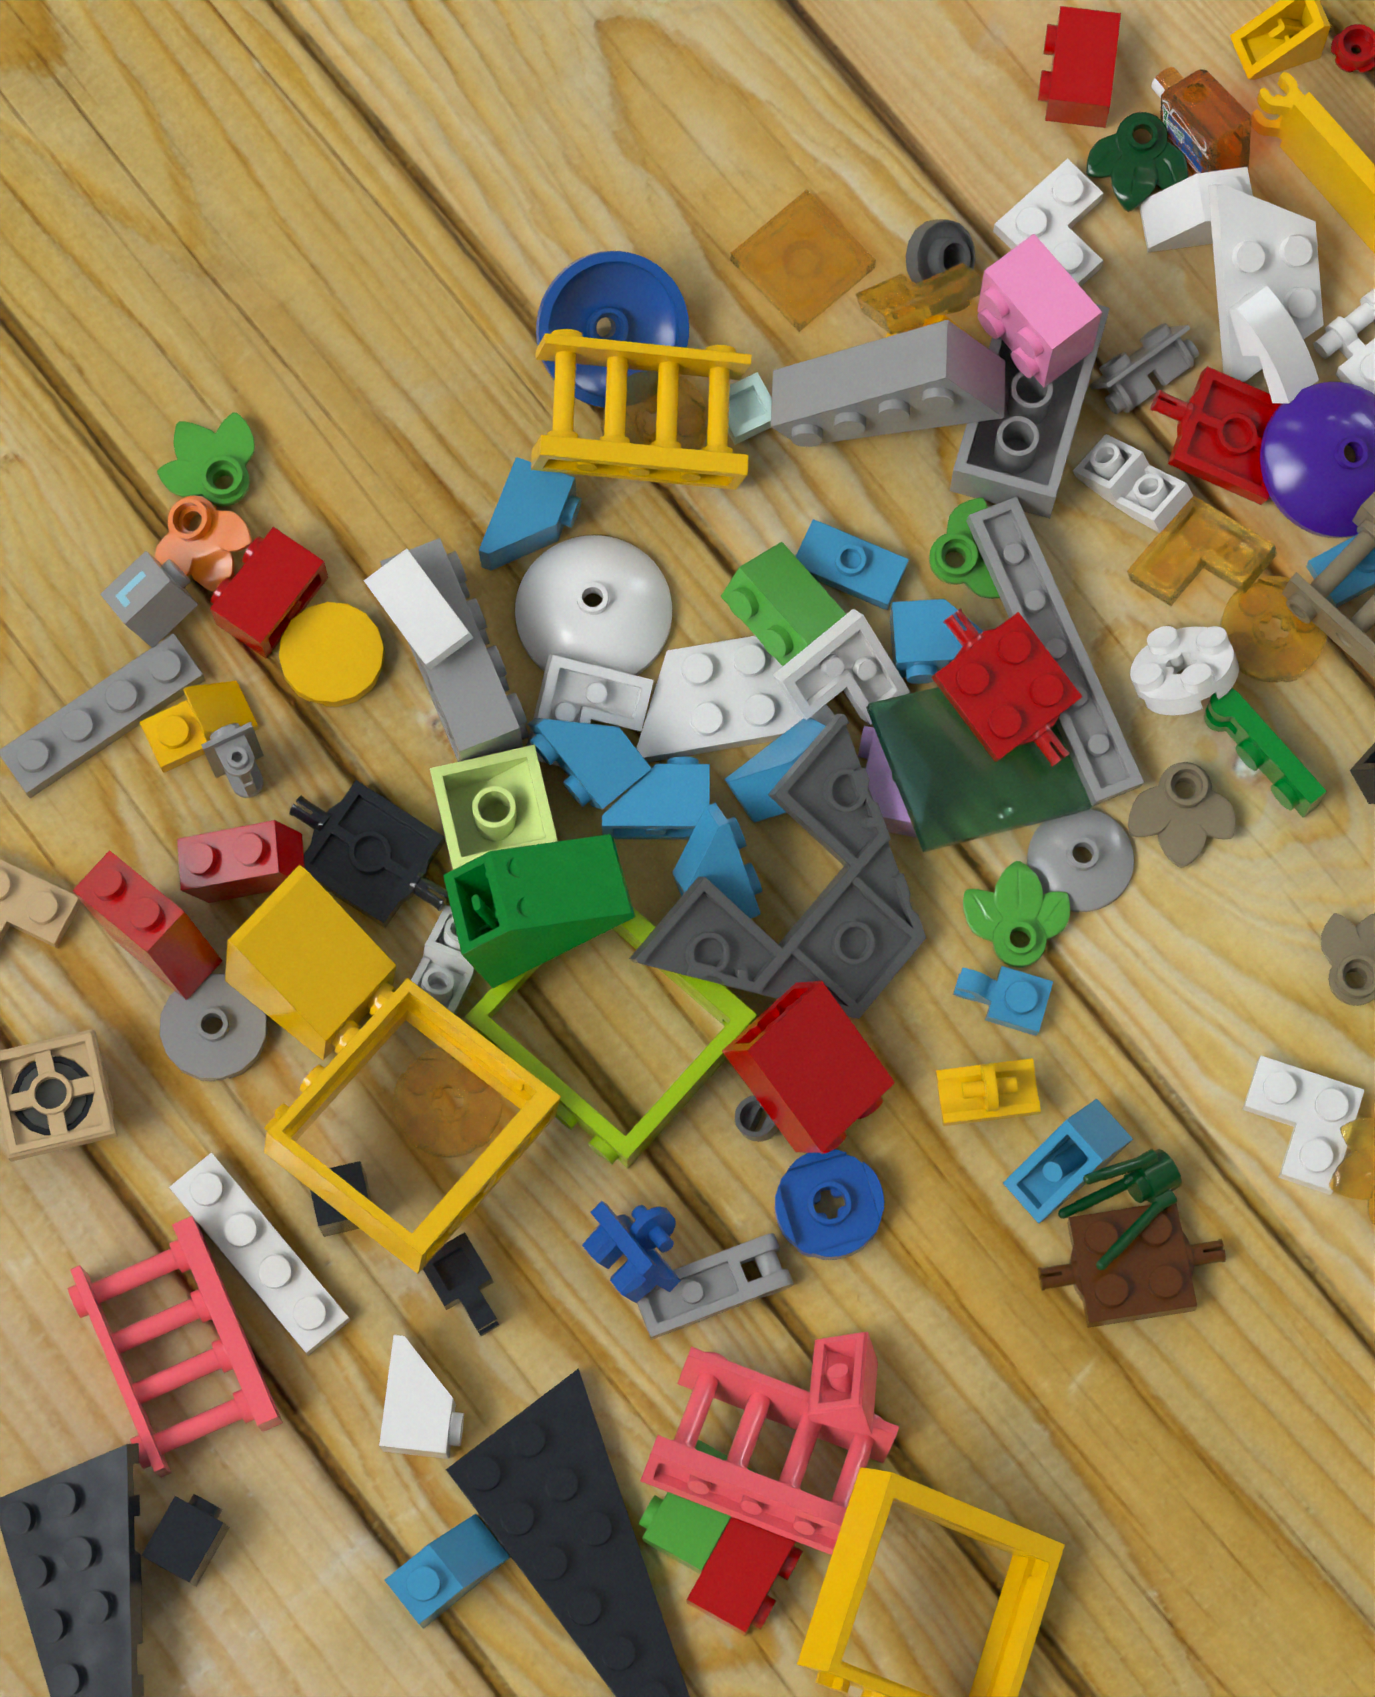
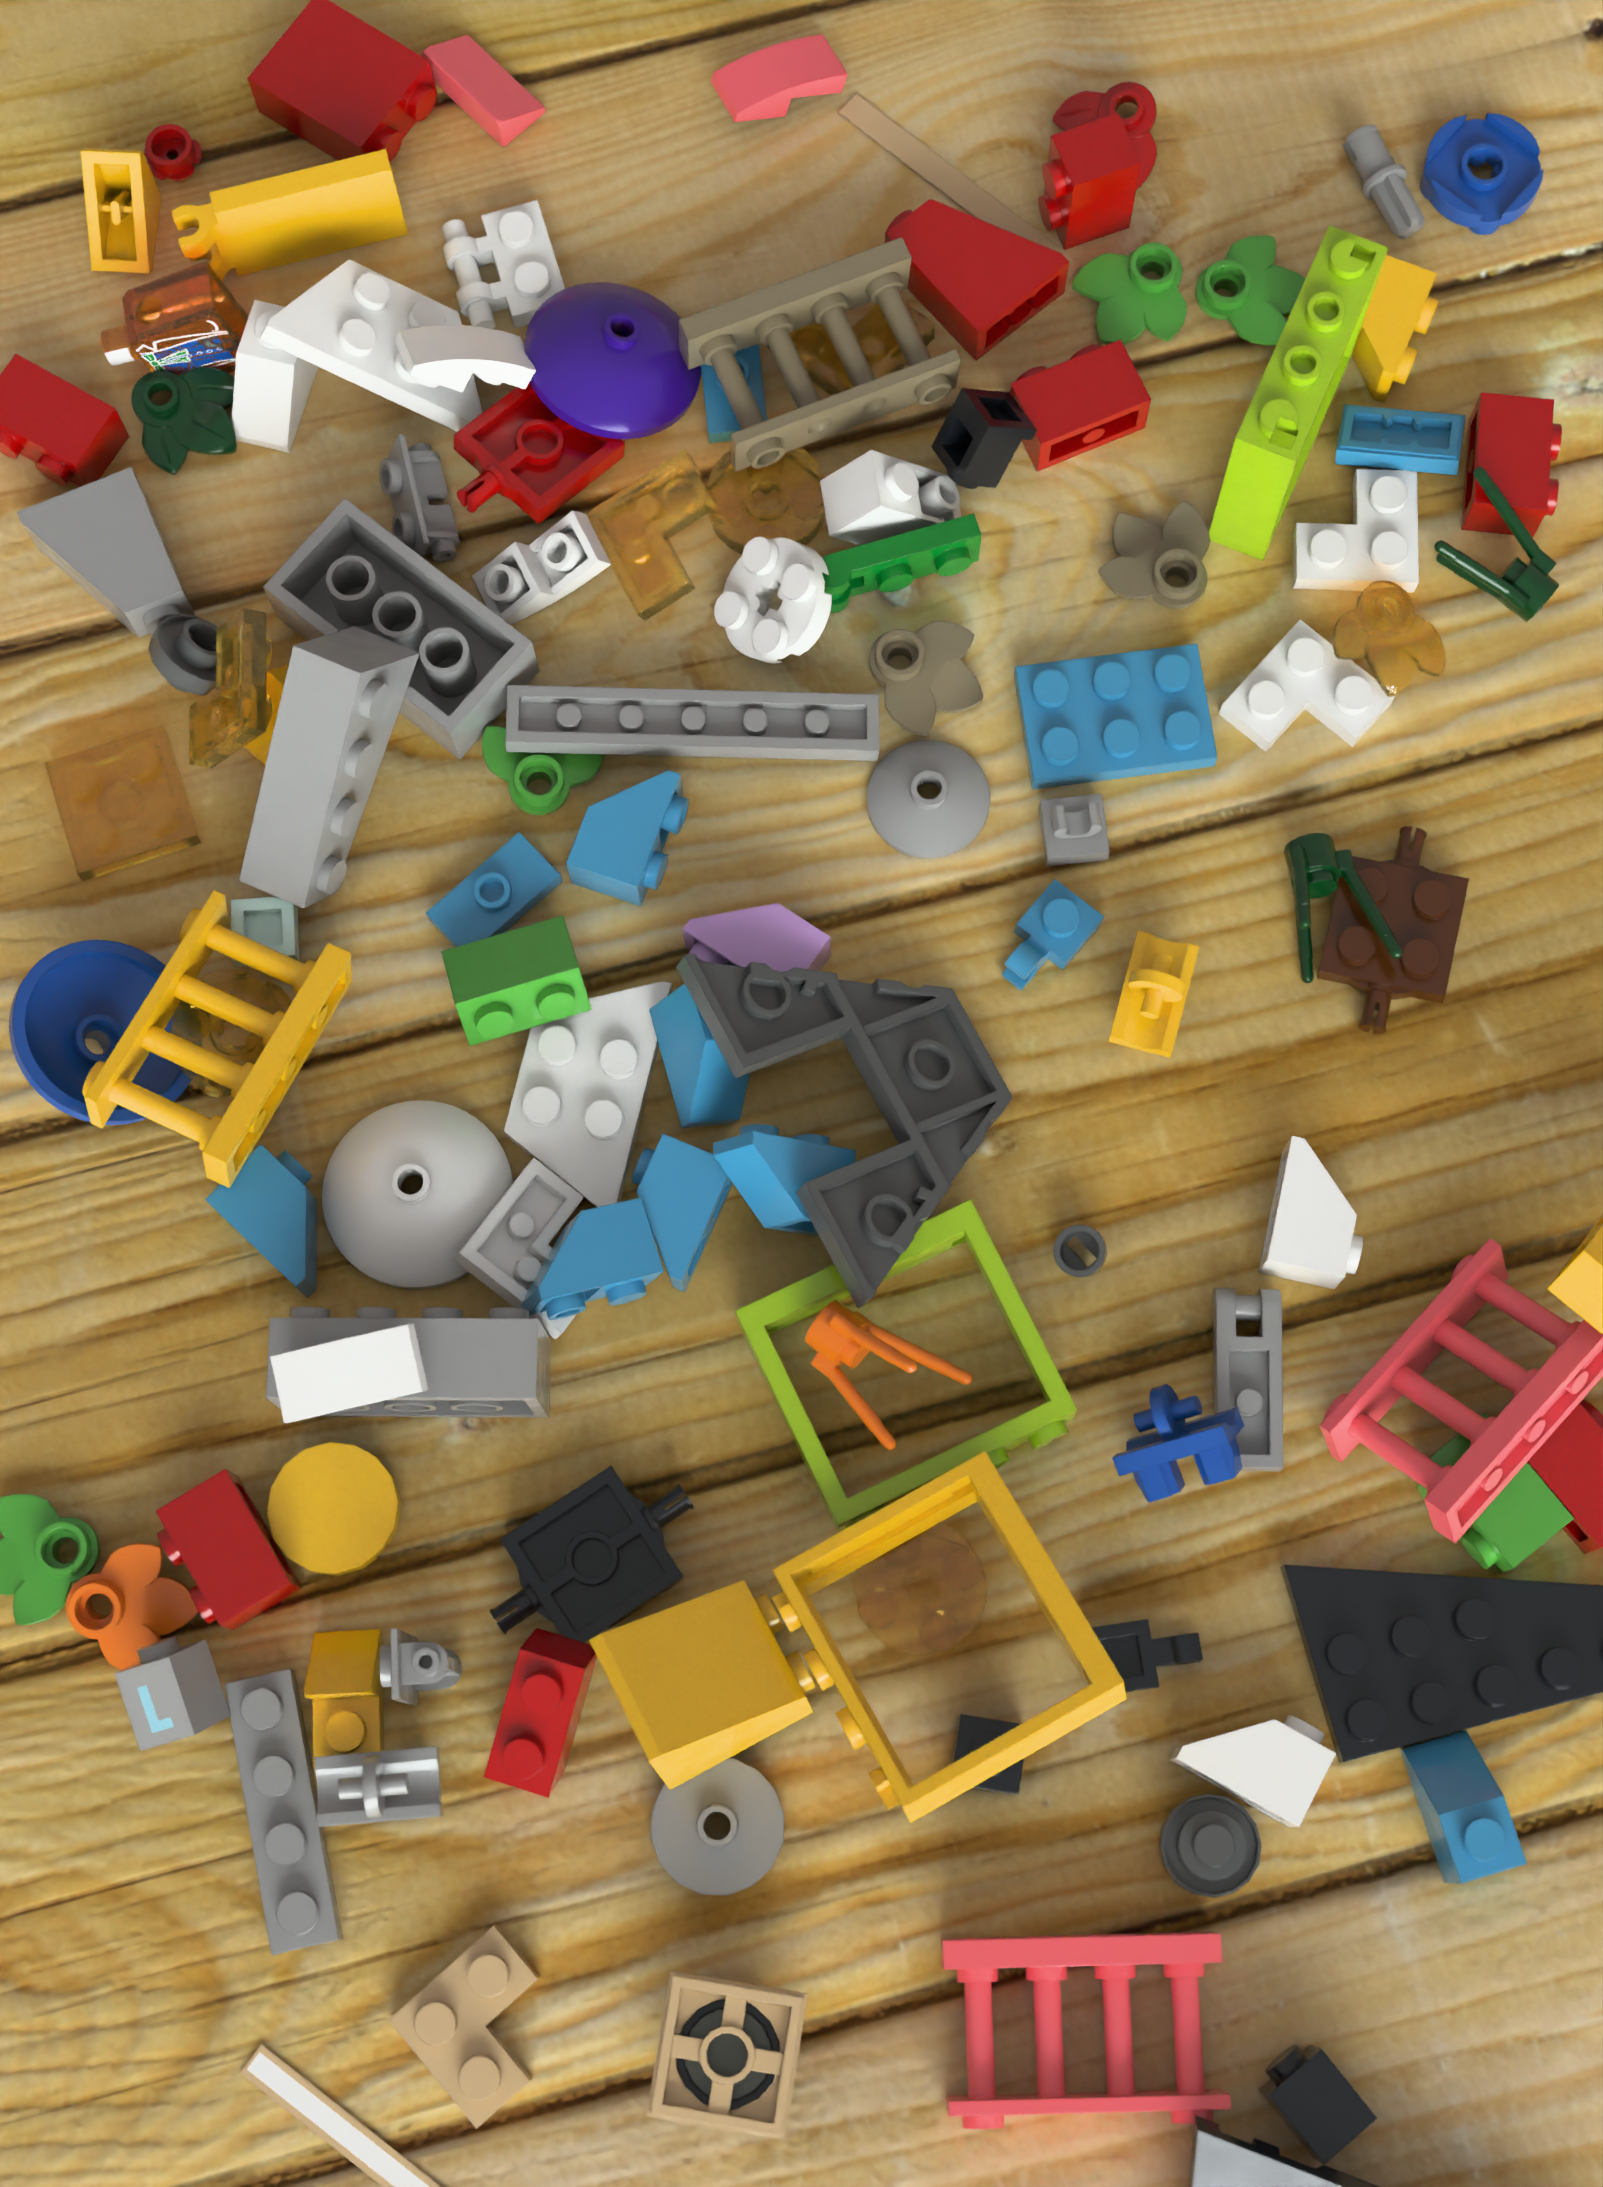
camera: 65 degrees left, 0 degrees up
red brick [72,850,223,1001] -> none
white plate [169,1153,351,1356] -> none
white slope [411,905,477,1015] -> none
yellowish green slope [430,744,558,870] -> none
green slope [443,834,635,988] -> none
red brick [722,981,895,1154] -> none
white plate [773,609,910,725] -> none
blue plate [774,1149,884,1260] -> none
coral slope [808,1332,878,1435] -> none
clear green piece [866,687,1092,852] -> none
red plate [931,608,1082,766] -> none
bright green plate [963,861,1070,968] -> none
bright pink brick [977,234,1102,388] -> none
white plate [993,158,1103,287] -> none
dark azure slope [1003,1099,1133,1224] -> none
none -> light grey slope [17,467,195,638]
none -> light grey hips [314,1746,443,1827]
none -> orange plant [805,1300,972,1450]
none -> white slope [820,450,961,545]
none -> dark azure plate [1014,644,1217,790]
none -> light grey tile [1038,794,1110,866]
none -> dark grey plate [1158,1794,1262,1898]
none -> white slope [1258,1136,1363,1289]

